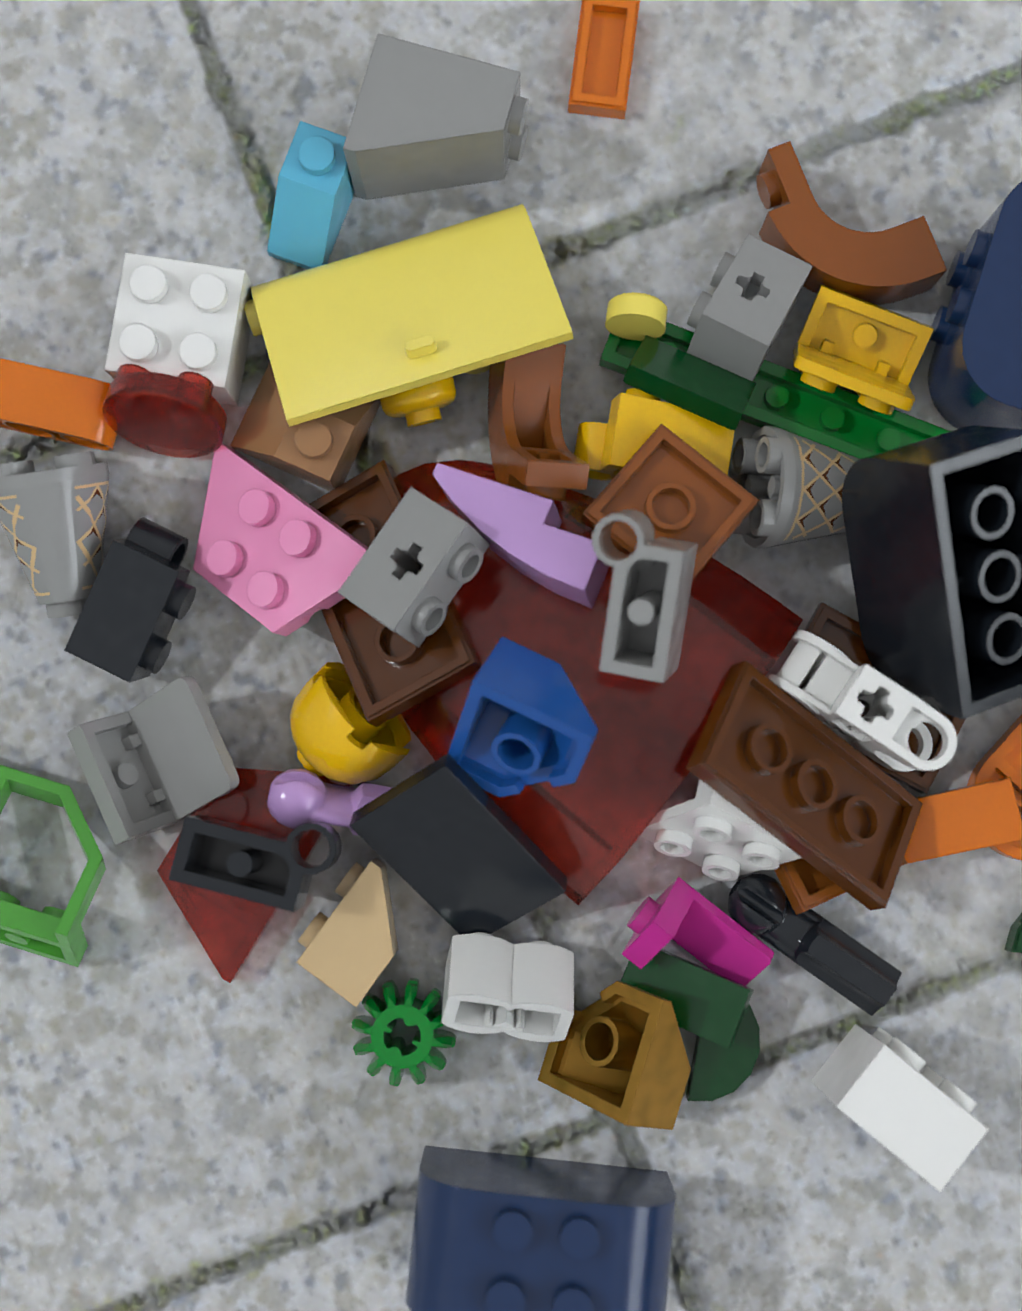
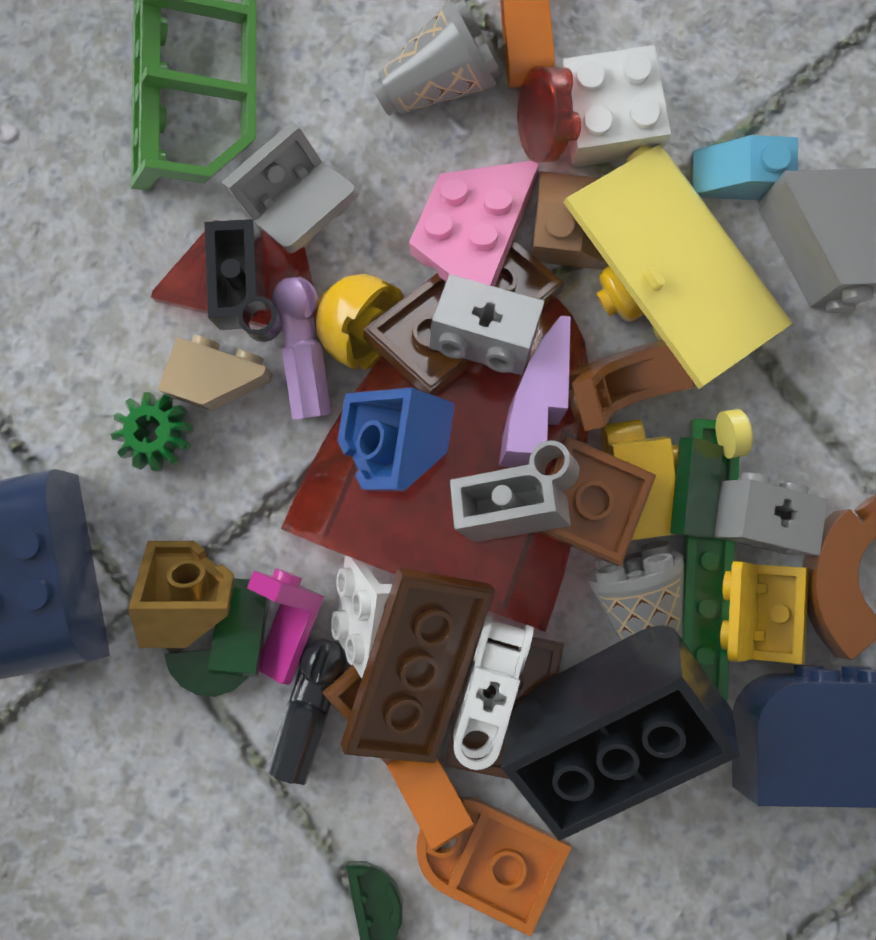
camera: 75 degrees right, 0 degrees up
black hinge [64,517,196,683] -> none
black tile [349,753,567,934] -> none
white brick [441,932,574,1042] -> none
white brick [811,1024,989,1192] -> none

